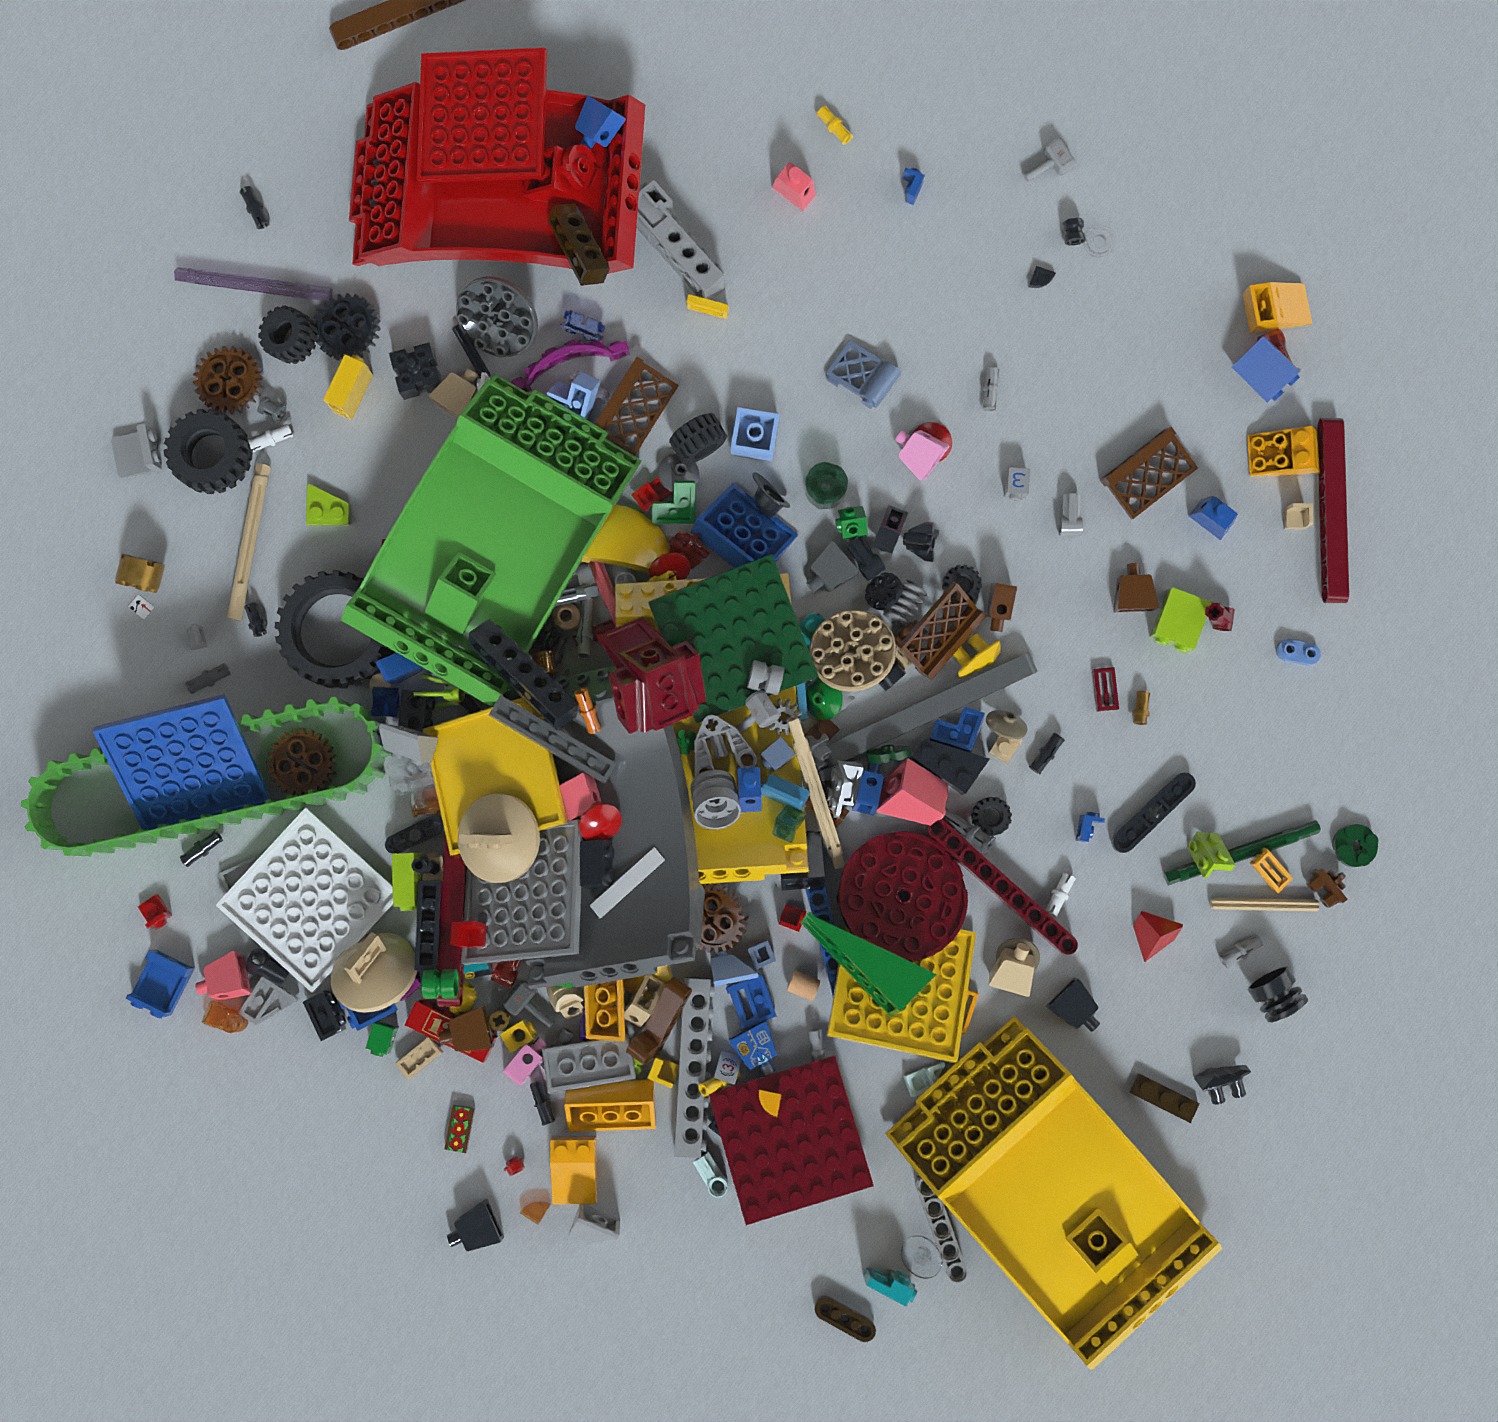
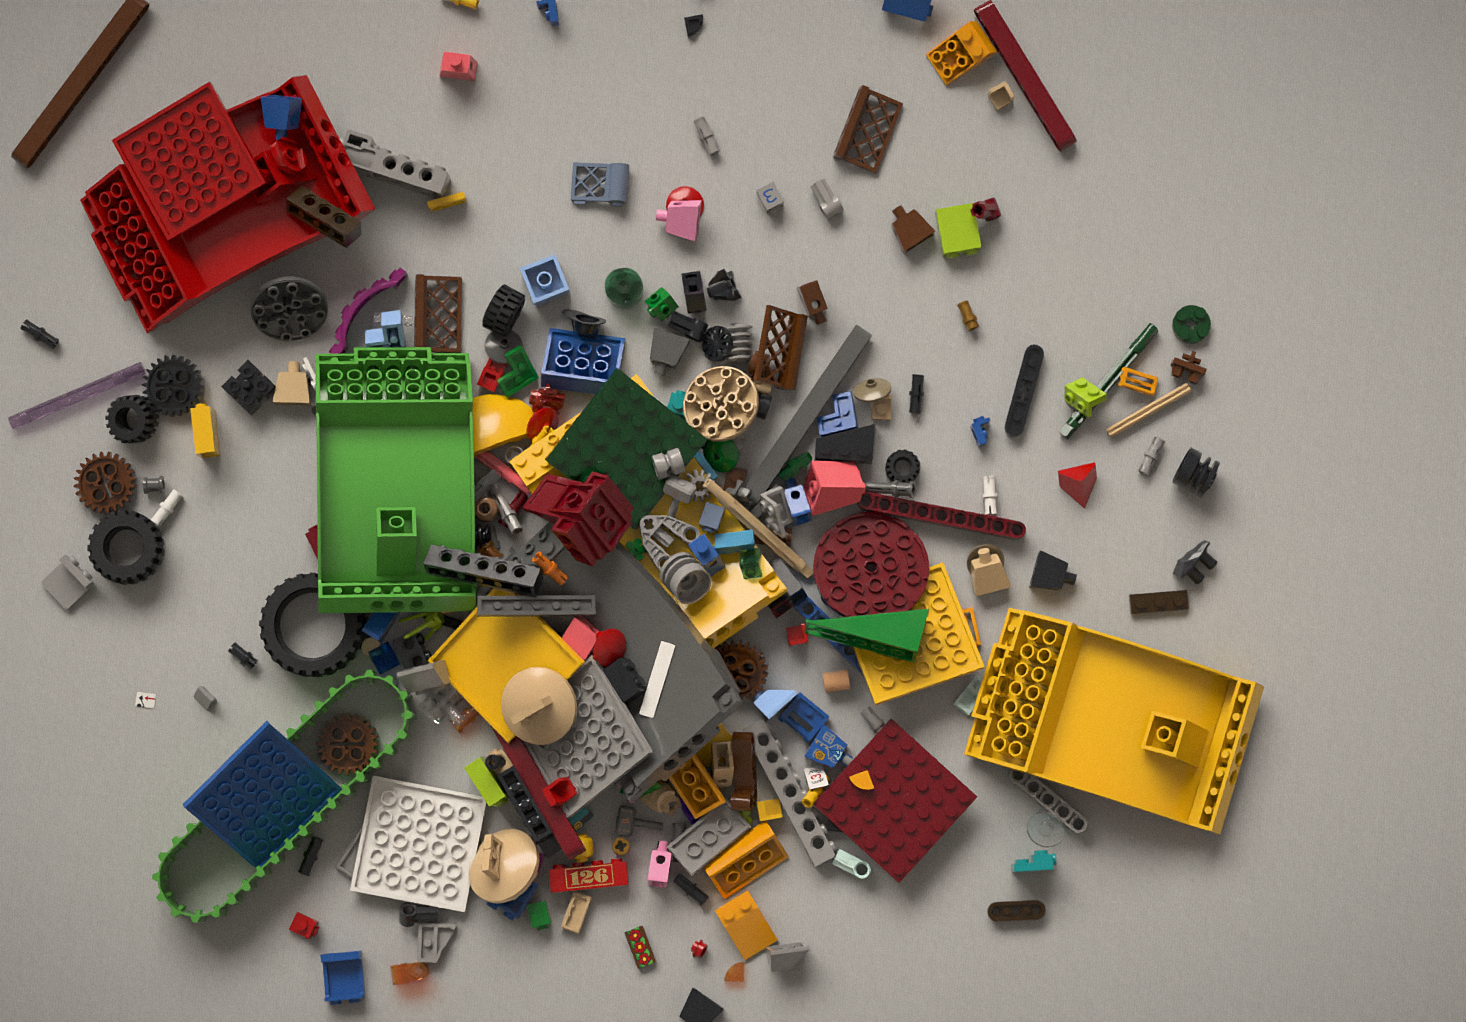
camera: 30 degrees left, 0 degrees up
pearl gold brick [115,554,165,593] -> none
dark grey pin [185,663,231,694] -> none
coral torso [195,951,252,1000] -> none
tan piece [227,464,271,621] -> none
black bracket [303,990,346,1041] -> none
lime wing [306,484,351,526] -> none
black beam [385,816,444,854] -> none
green wheel [422,969,459,999] -> none
reddish brown torso [439,1006,494,1051] -> none
black axle [452,324,491,379] -> none
clear red piece [490,959,523,989] -> none
yellow brick [500,1019,536,1053] -> none
clear blue hinge [559,310,605,341] -> none
sand blue brick [748,940,776,969] -> none
black tyre [942,564,982,601] -> none
yellow connector [953,633,1001,679] -> none
dark red tile [1092,667,1119,712] -> none
blue torso [1189,496,1238,540] -> none
medium blue plate [1276,639,1321,666] -> none

